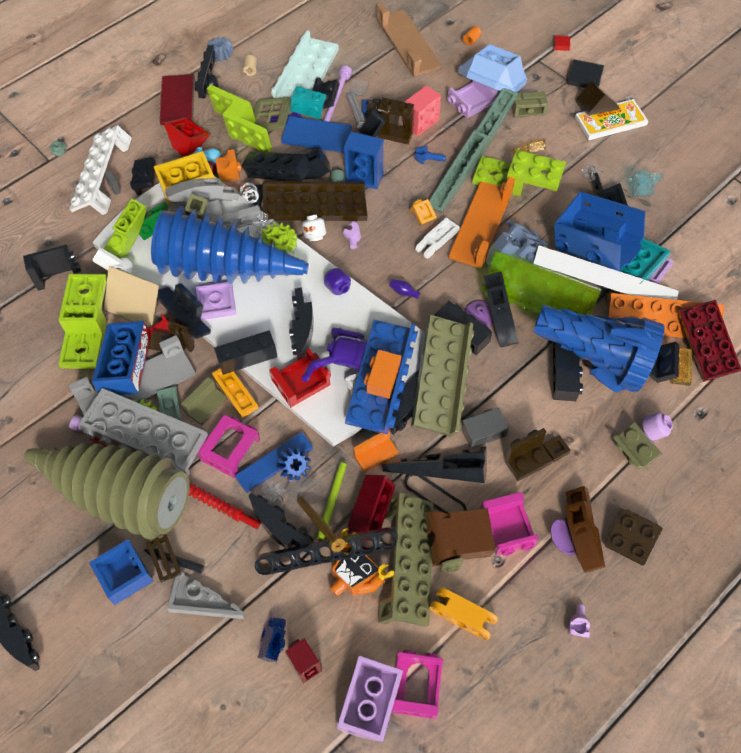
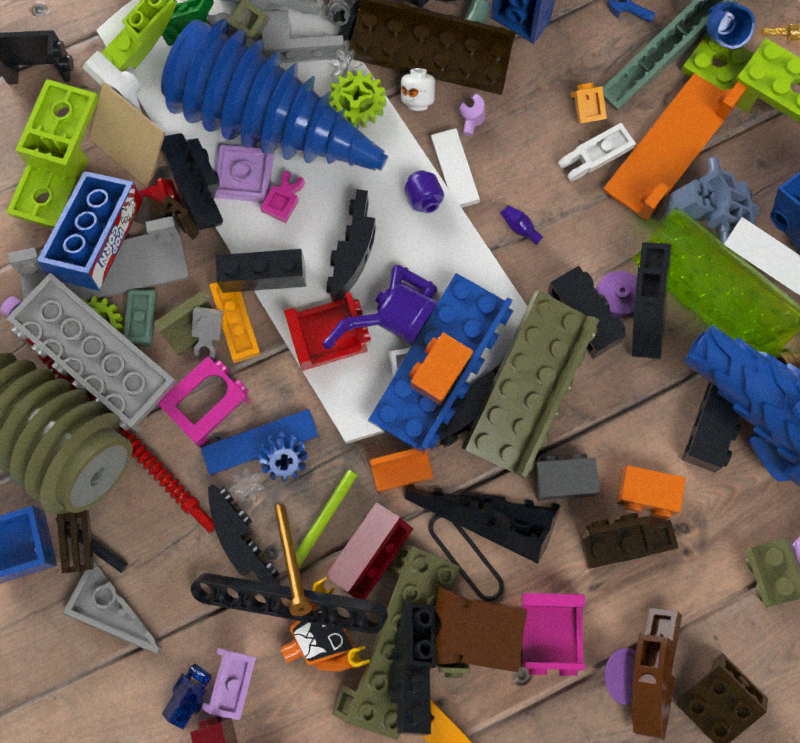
camera: 20 degrees right, 15 degrees up
none -> light grey plate [192,306,224,358]
none -> lavender panel [202,648,256,720]
none -> dark pink plate [260,170,305,223]
none -> black slope [391,602,436,736]
none -> white tile [431,128,480,208]
none -> orange brick [616,465,686,519]
none -> blue helmet [706,1,755,49]

